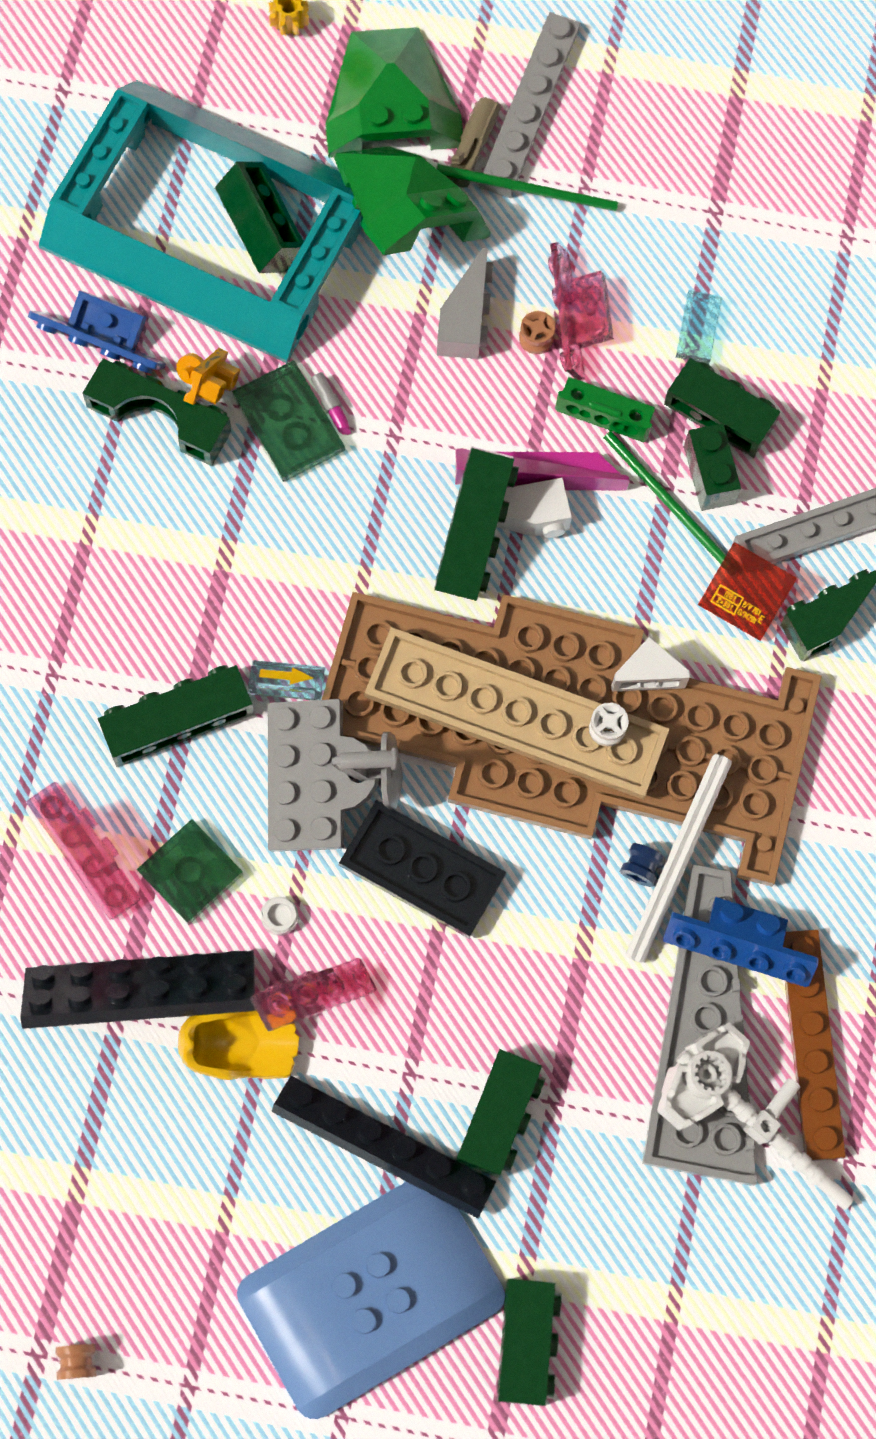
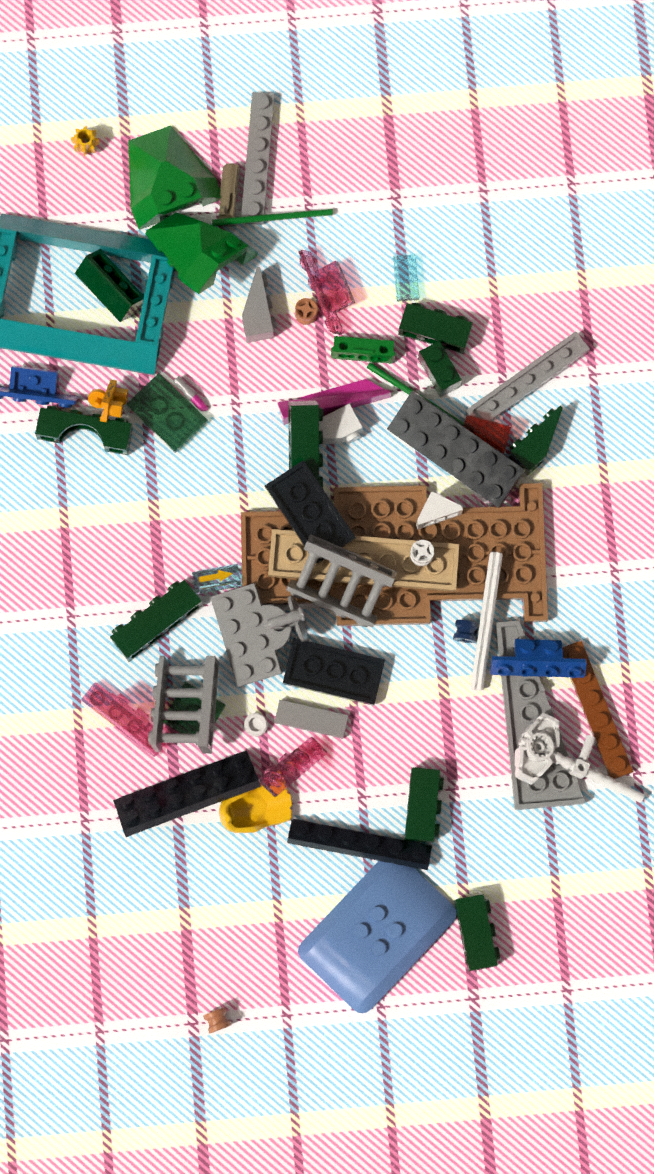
camera: 15 degrees left, 5 degrees up
none -> light grey fence [148,656,220,754]
none -> black plate [264,460,356,565]
none -> light grey tile [274,700,348,739]
none -> light grey fence [286,534,397,628]
none -> black plate [387,391,526,508]

